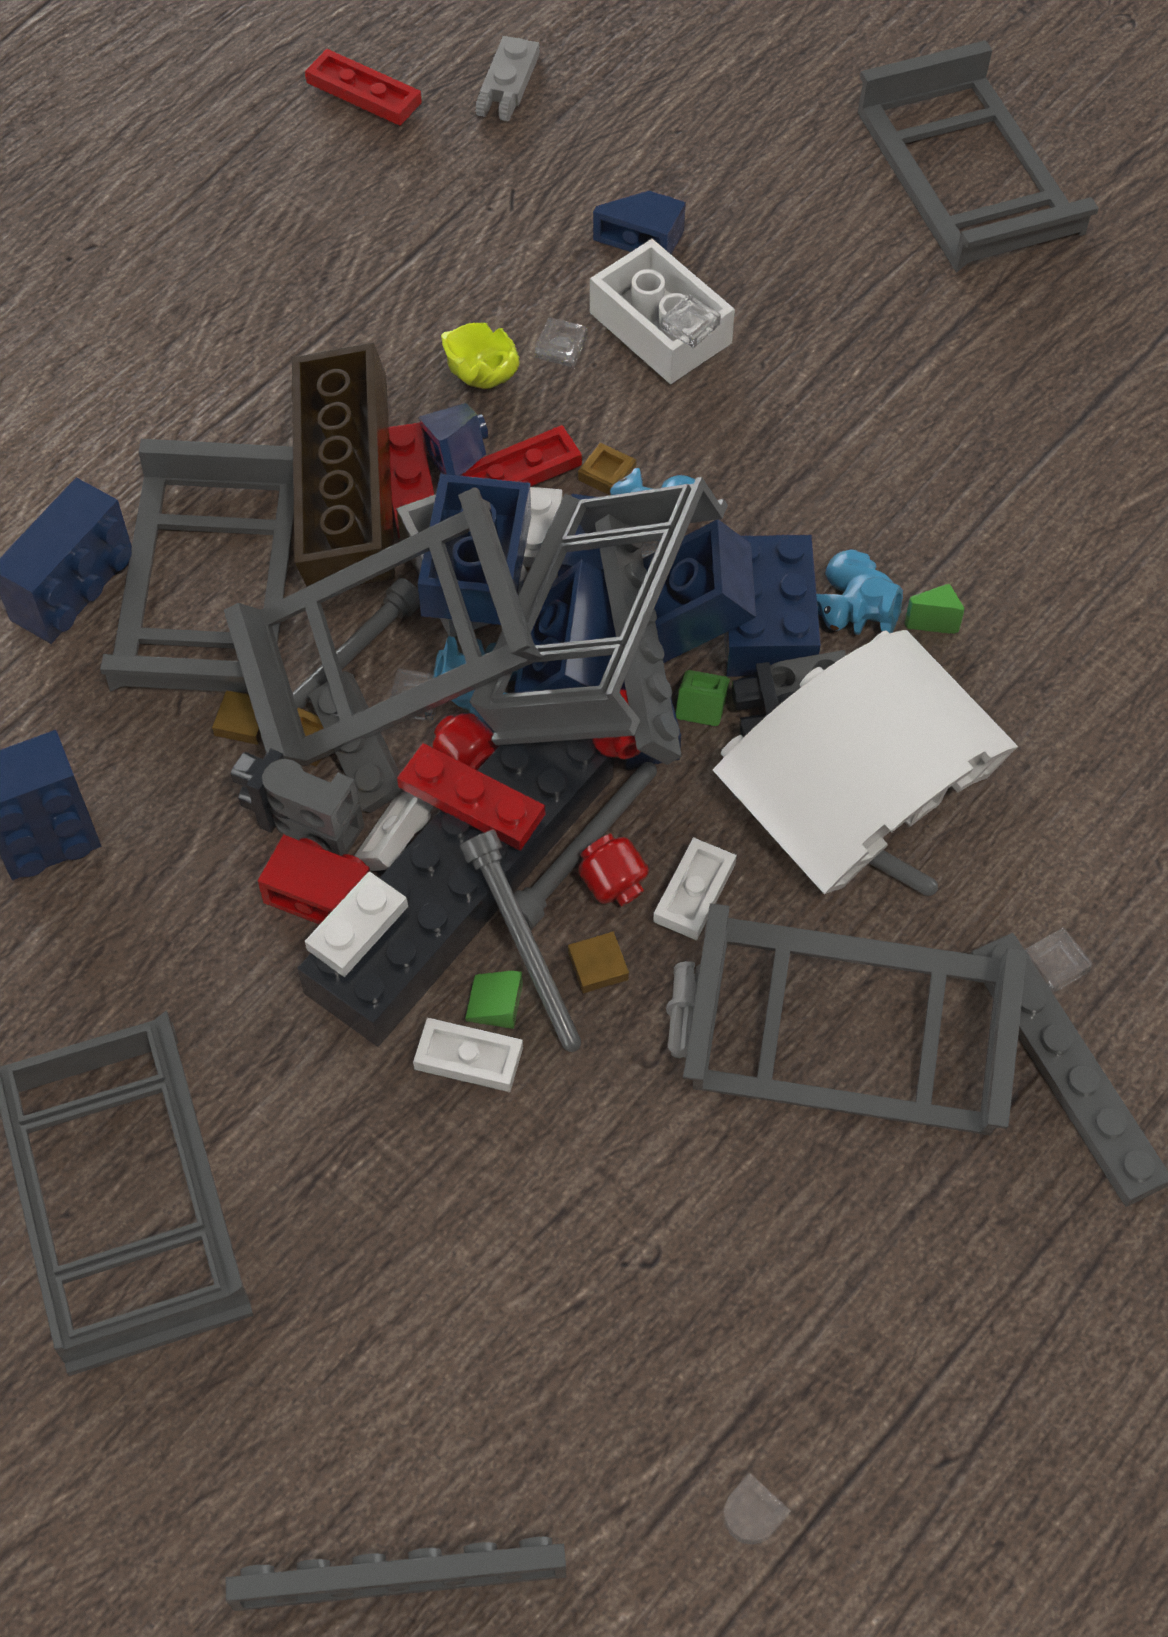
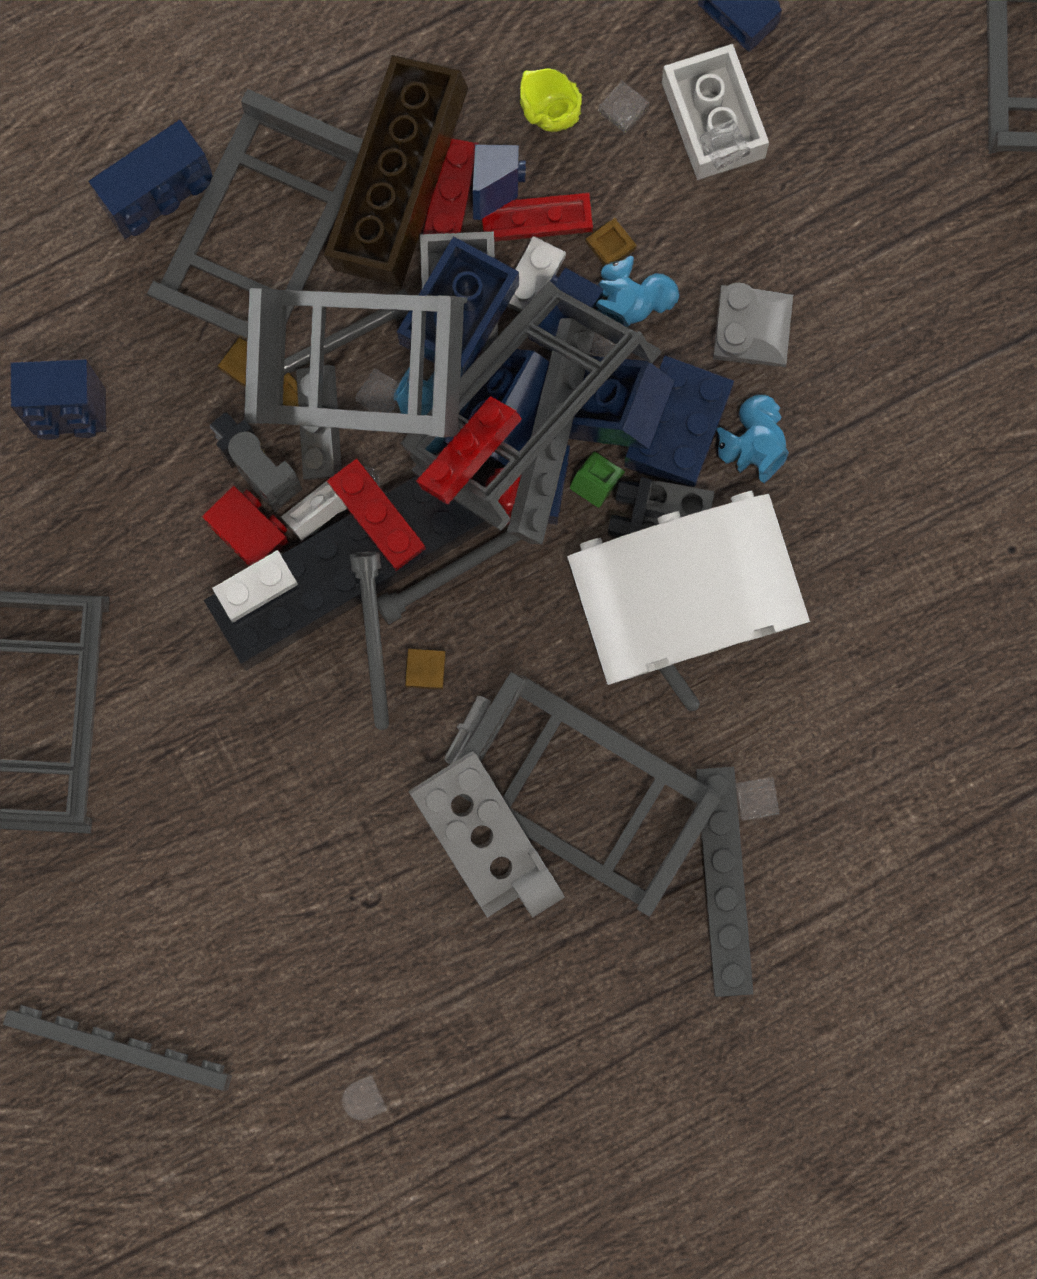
camera: 25 degrees right, 20 degrees up
white plate [413,1018,523,1092] -> none
red head [432,713,500,770] -> none
bright green slope [466,971,523,1029] -> none
red head [579,833,649,907] -> none
white plate [653,837,737,940] -> none
bright green slope [904,584,964,633] -> none
none -> light grey hinge [408,751,565,918]
none -> red plate [416,396,522,504]
none -> light grey slope [713,283,793,367]

